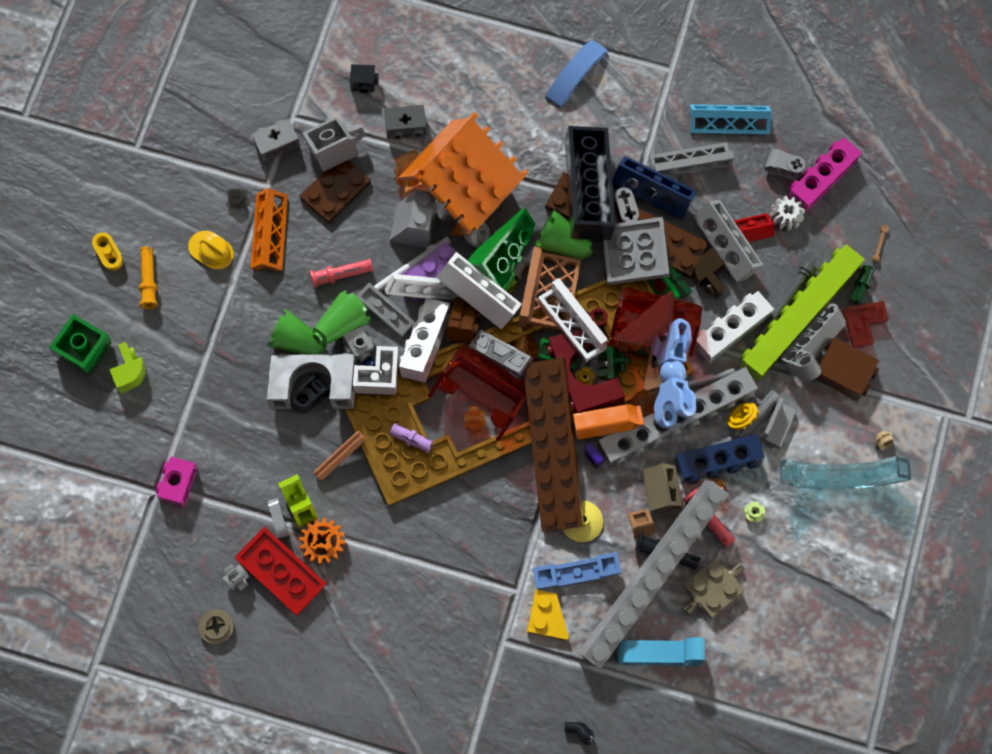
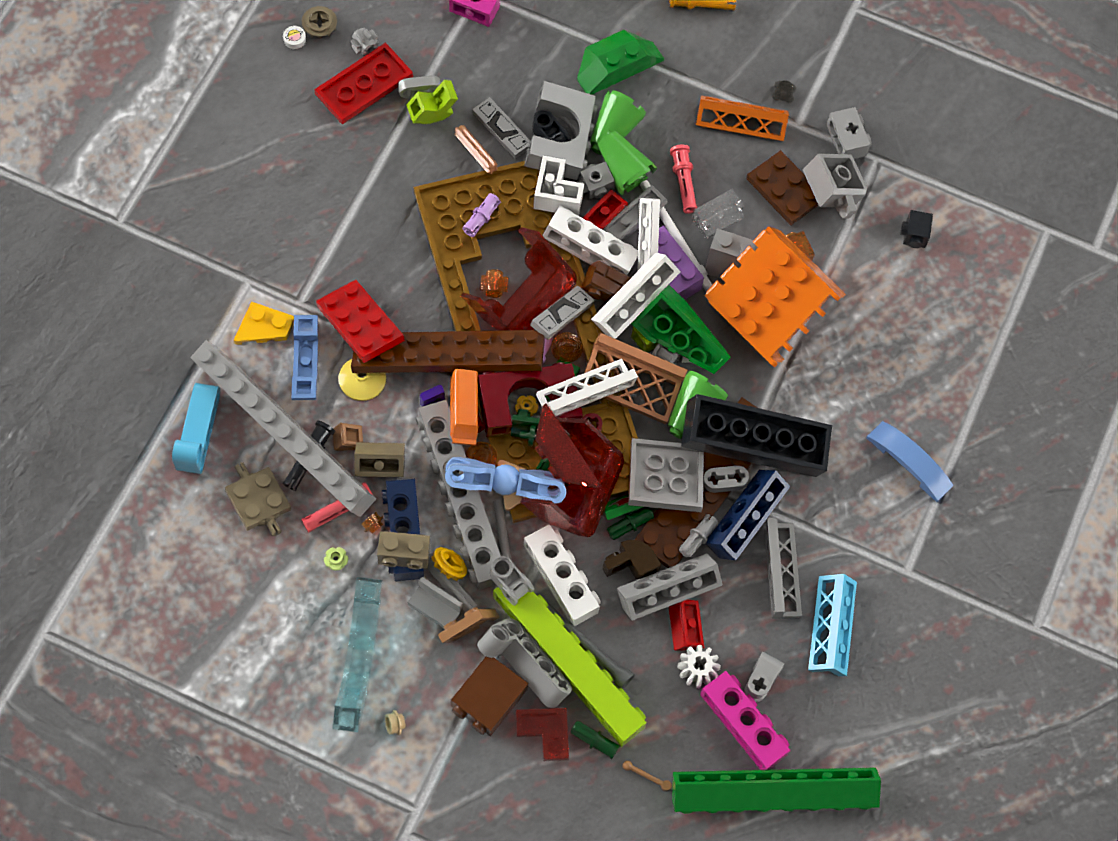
camera: 95 degrees right, 5 degrees down
yellow piece [188,231,234,270] -> none
orange gear [299,517,346,565] -> none
dark grey brick [384,105,427,140] -> none
white cone [464,222,490,248] -> none
black arm [564,721,594,745] -> none
none -> white tile [283,26,306,49]
none -> red plate [316,280,405,363]
none -> dark tan brick [377,531,430,569]
none -> medium nougat wing [438,607,500,643]
none -> light grey tile [472,97,531,159]
none -> light grey piece [490,556,534,606]
none -> green wedge [577,30,664,95]
none -> red slope [583,189,628,230]
none -> green brick [672,768,881,814]
none -> light grey axle [679,514,718,558]
none -> clear hinge [692,189,745,239]

